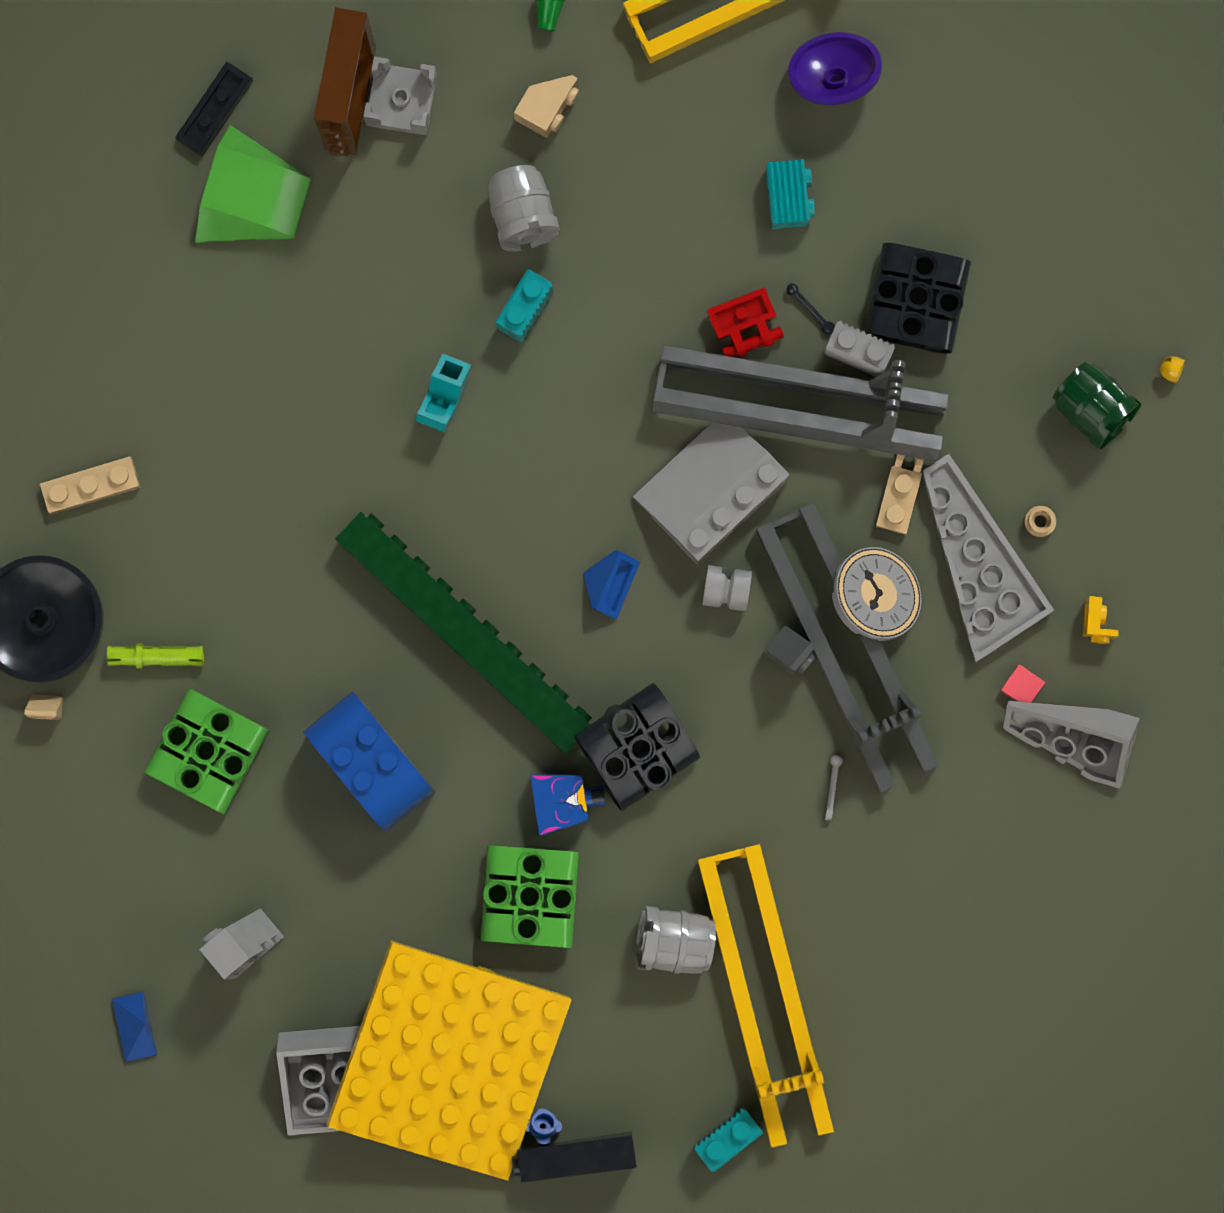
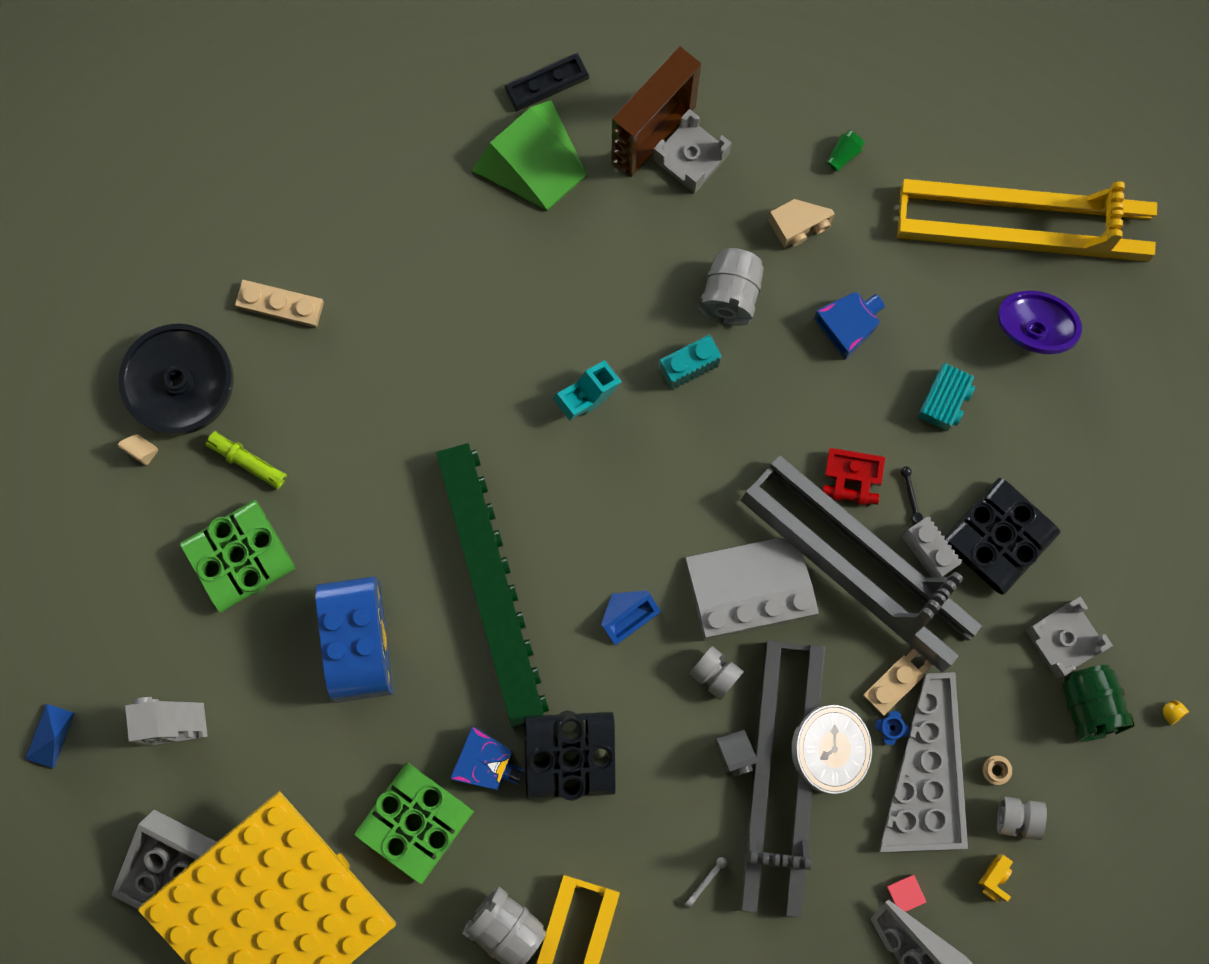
camera: 30 degrees right, 5 degrees down
none -> blue torso [814,292,885,360]
none -> blue plate [875,711,910,745]
none -> light grey wheel [997,796,1047,840]
none -> light grey panel [1025,596,1113,679]

